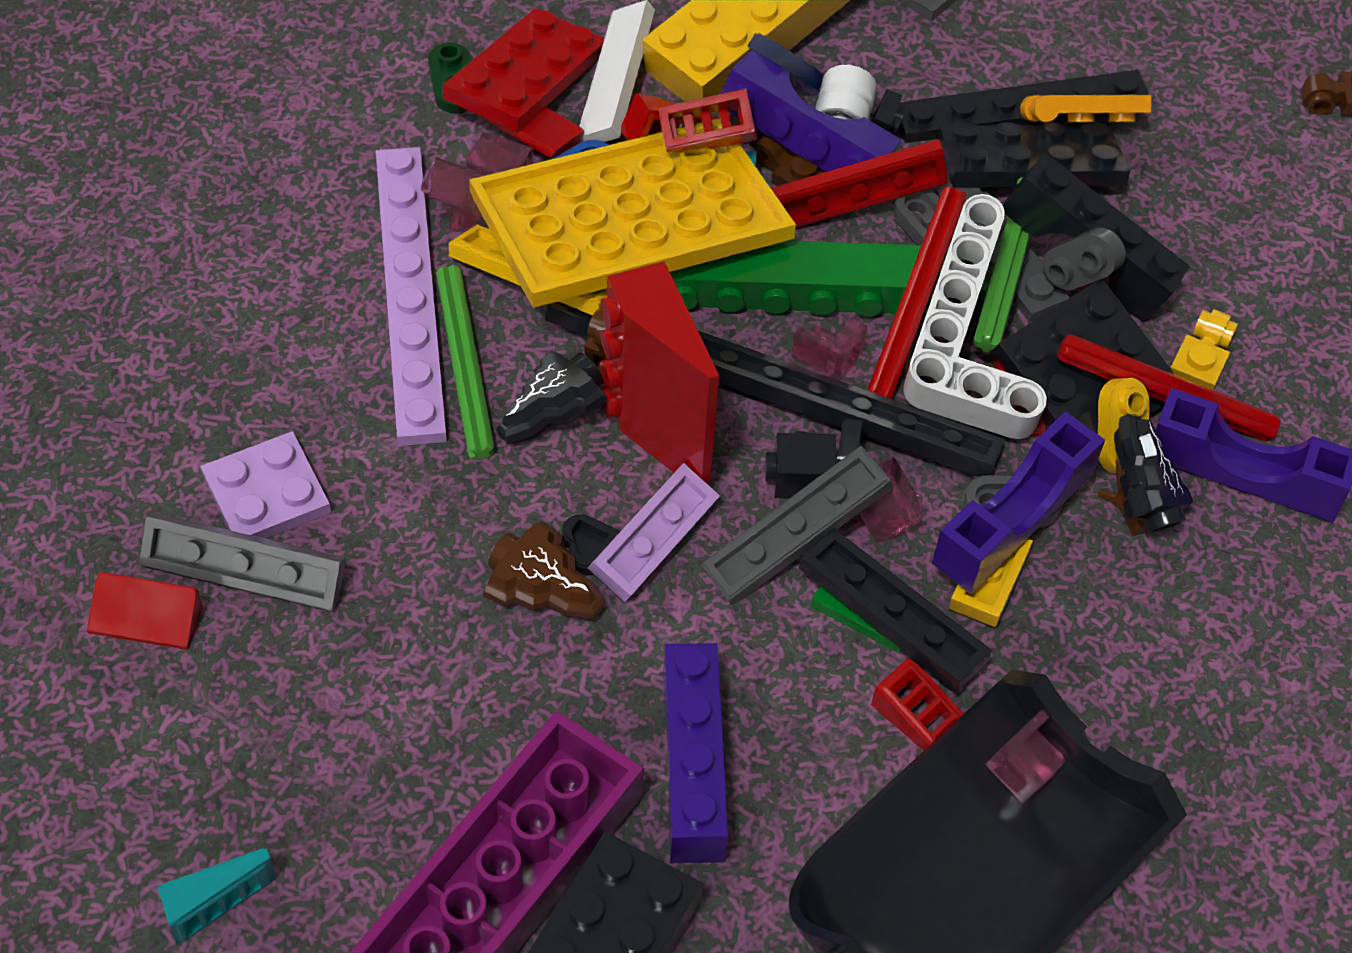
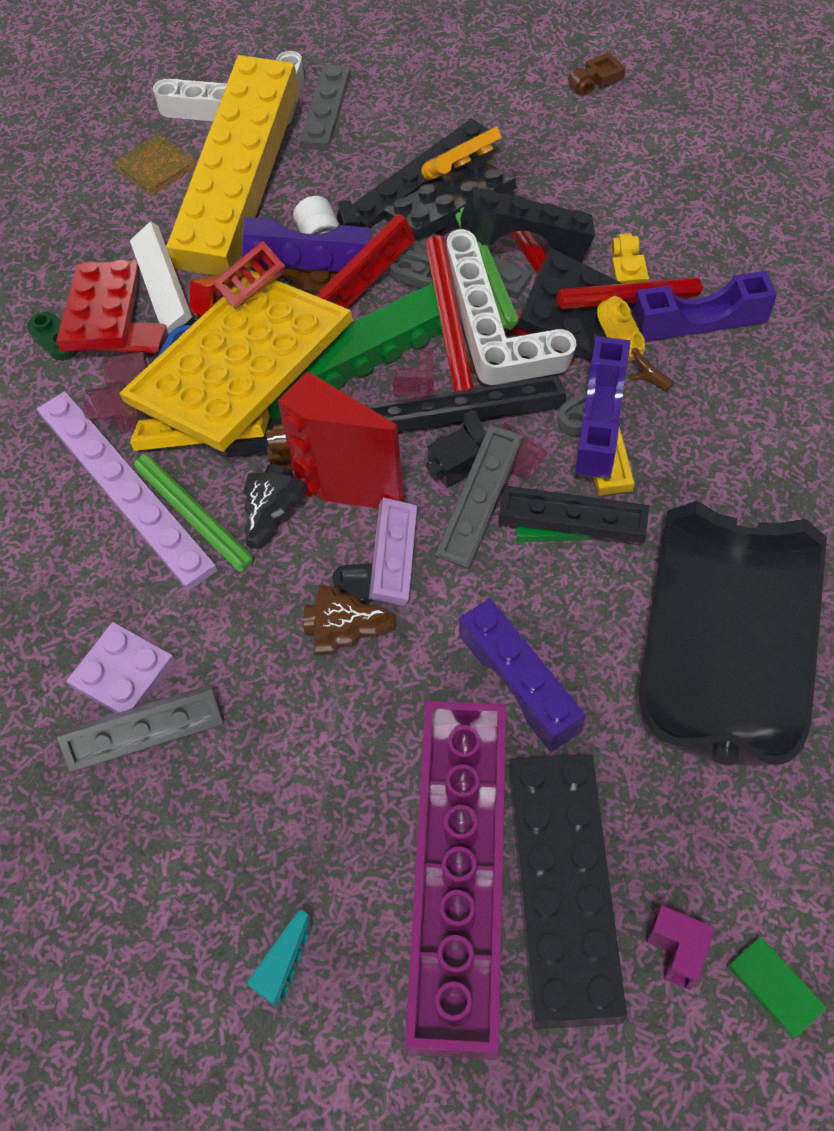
camera: 25 degrees left, 5 degrees up
red slope [87,572,203,650] -> none
clear blue tile [747,33,824,92] -> none
red slope [871,658,964,751] -> none
clear pink panel [985,709,1065,803] -> none
dark grey plate [1043,227,1126,291] -> none
black rock [1114,414,1194,533] -> none

